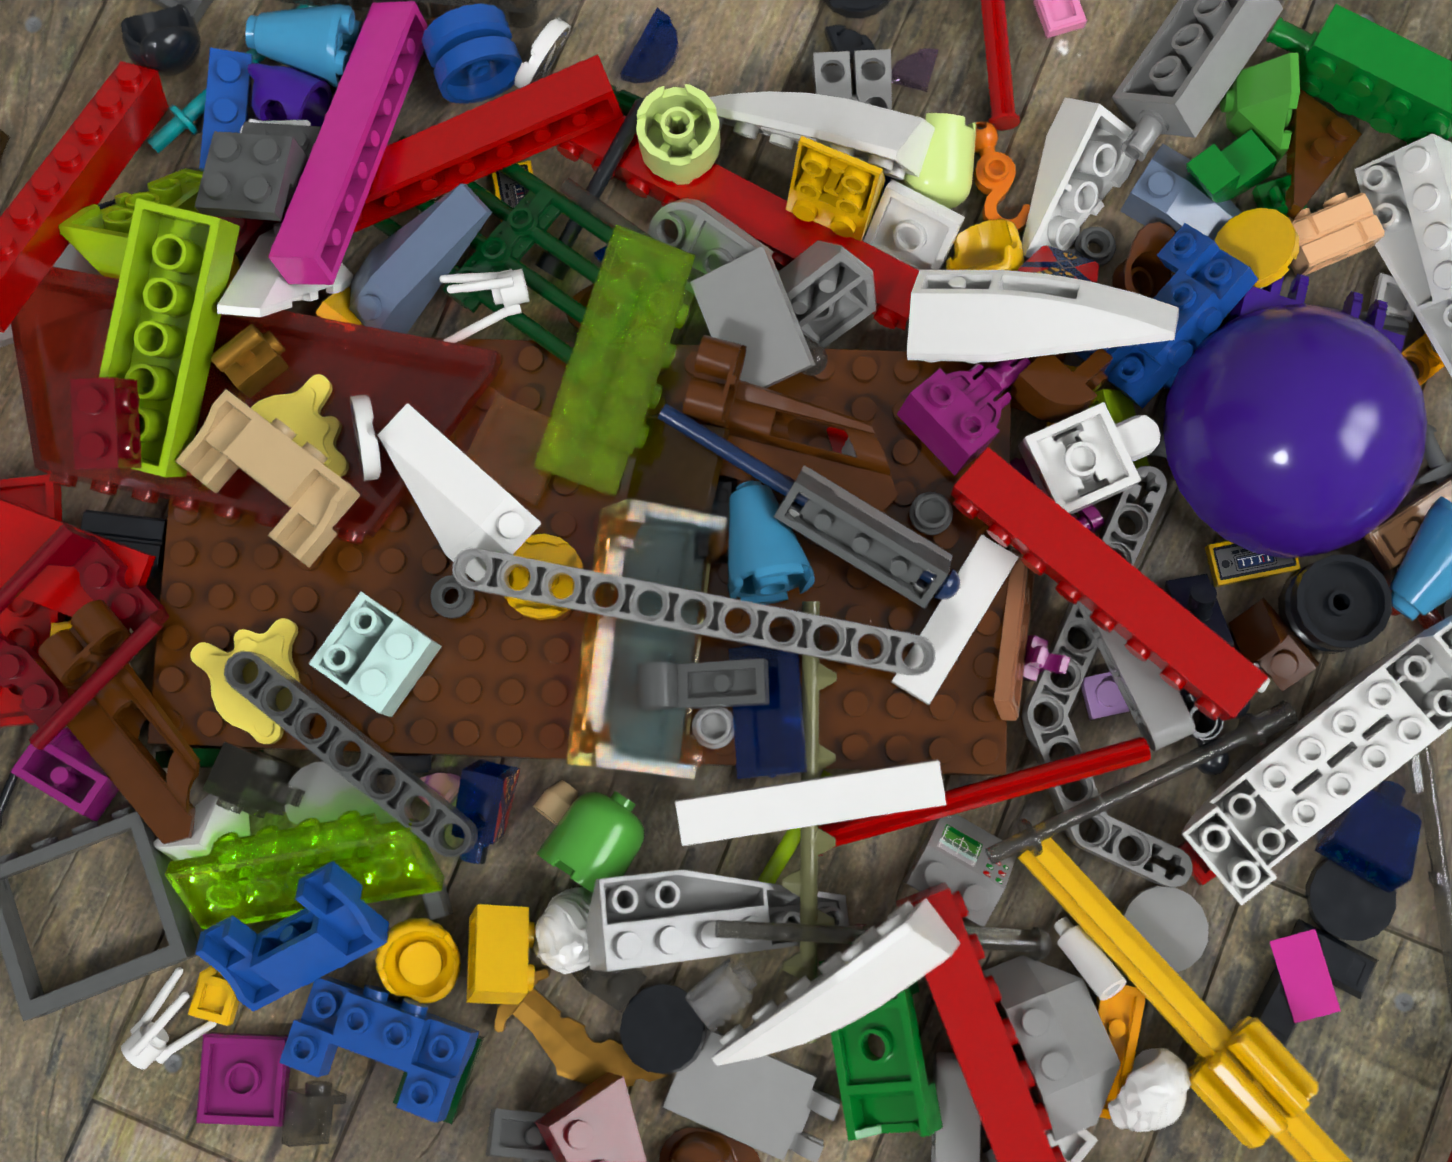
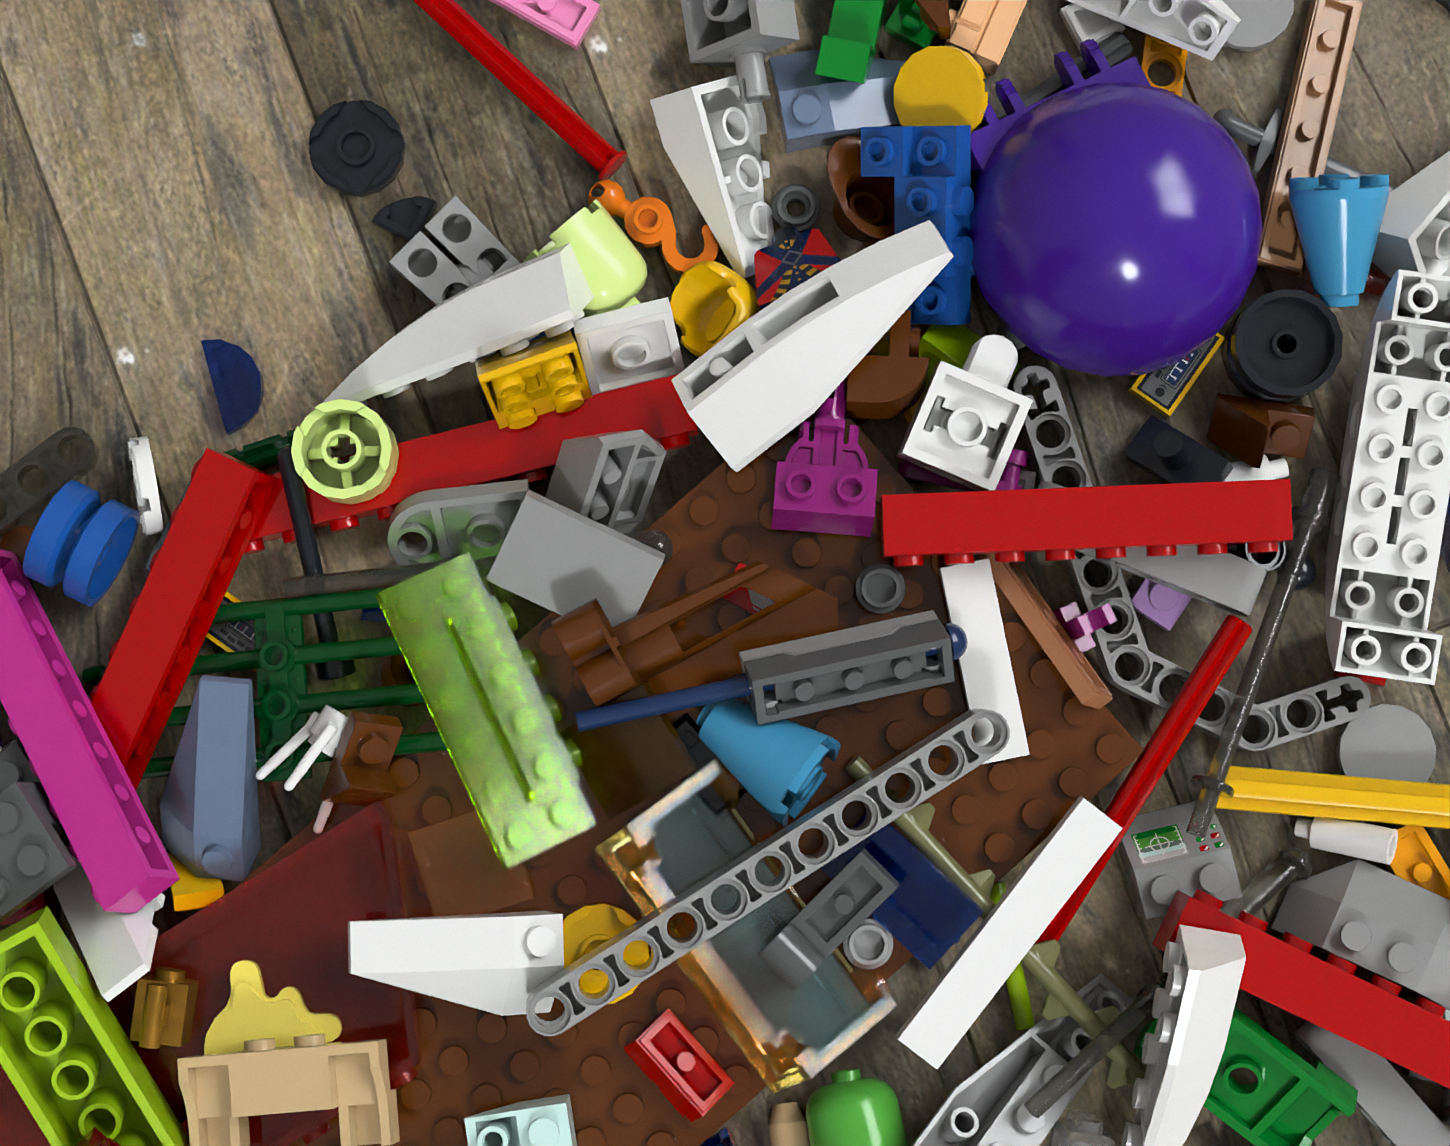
camera: 55 degrees left, 5 degrees up
white tile [350,394,381,481] -> none
dark grey plate [431,575,475,619] -> none
clear purple tile [891,48,939,92] -> none
none -> reddish brown slope [320,711,403,807]
none -> red slope [624,1008,735,1122]

